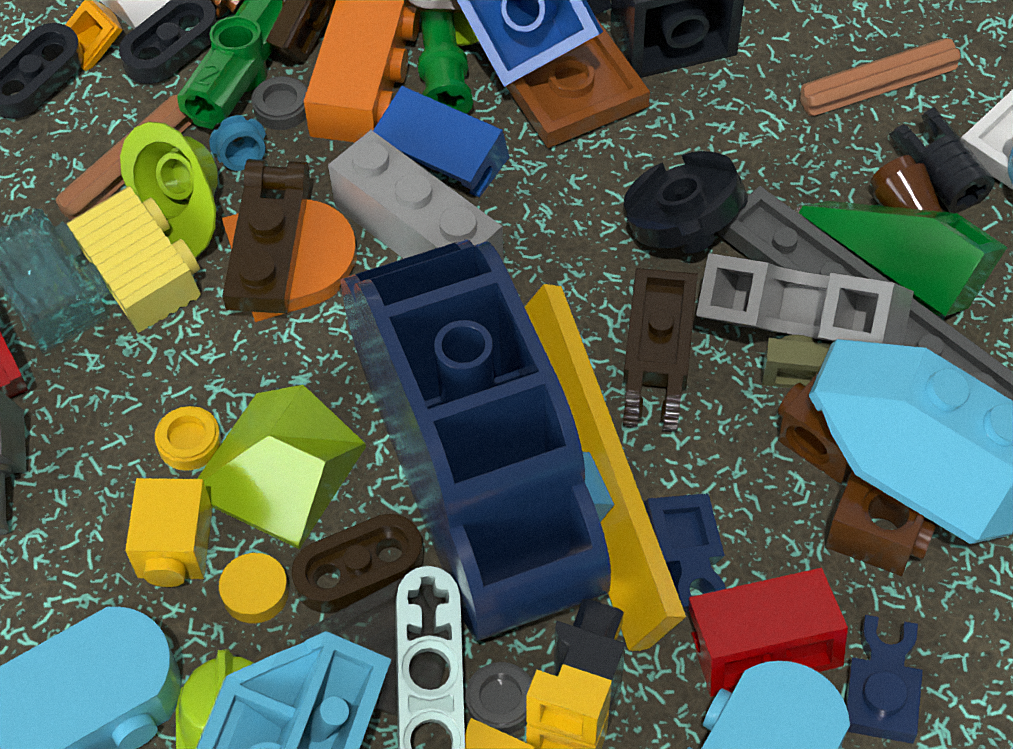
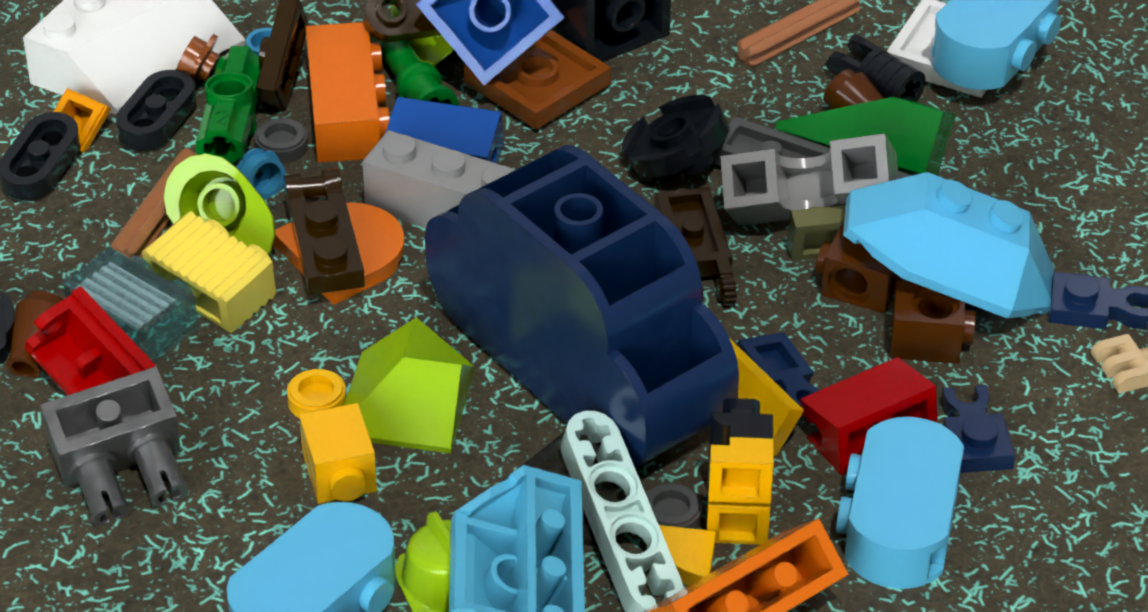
camera: 20 degrees left, 15 degrees down
yellow tile [219,553,289,623] -> none
dark brown plate [292,514,424,613] -> none

